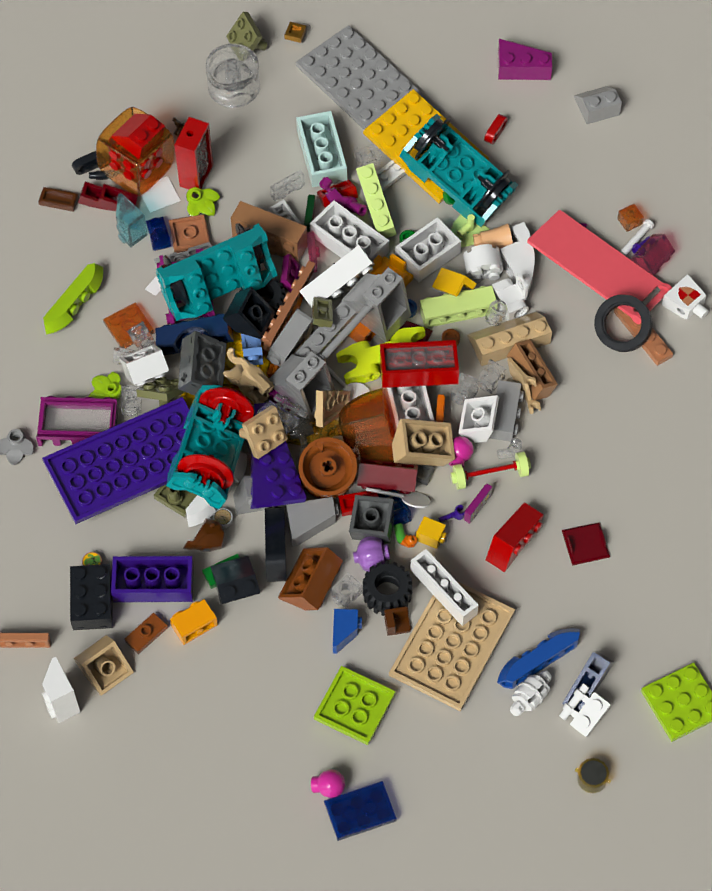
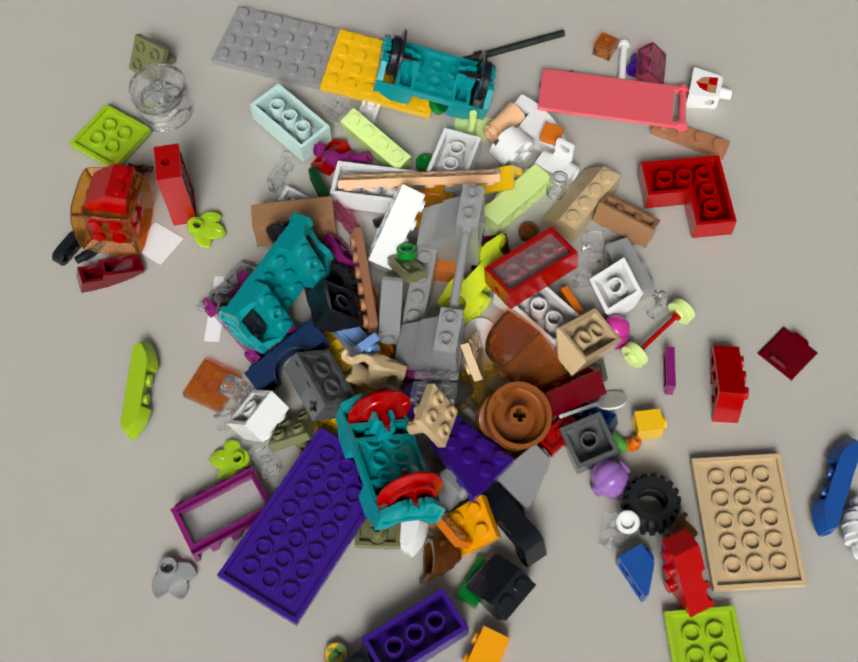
camera: 30 degrees left, 0 degrees up
reddish brown tile [38,187,79,212] -> none
clear light blue slope [116,193,148,247] -> none
clear blue plate [146,217,171,251] -> none
nougat tile [169,214,210,253] -> none
dark orange slope [278,547,343,610] -> none
pearl gold plate [284,22,306,43] -> none
white brick [410,549,479,626] -> none
dark purple hand [438,505,465,522] -> none
red beam [484,114,508,145] -> none
tan flag [507,357,541,414] -> none
black tyre [594,295,653,352] -> none
none -> lime plate [69,104,152,167]
none -> light nougat plate [338,169,500,191]
none -> green tile [396,243,418,261]
none -> orange tile [435,512,473,549]
none -> light orange plate [448,495,501,557]
none -> pearl dark grey bar [461,29,565,62]
none -> orange tile [539,122,564,146]
none -> white tile [616,510,640,534]
none -> red brick [638,155,737,238]
none -> red wedge [660,529,715,617]

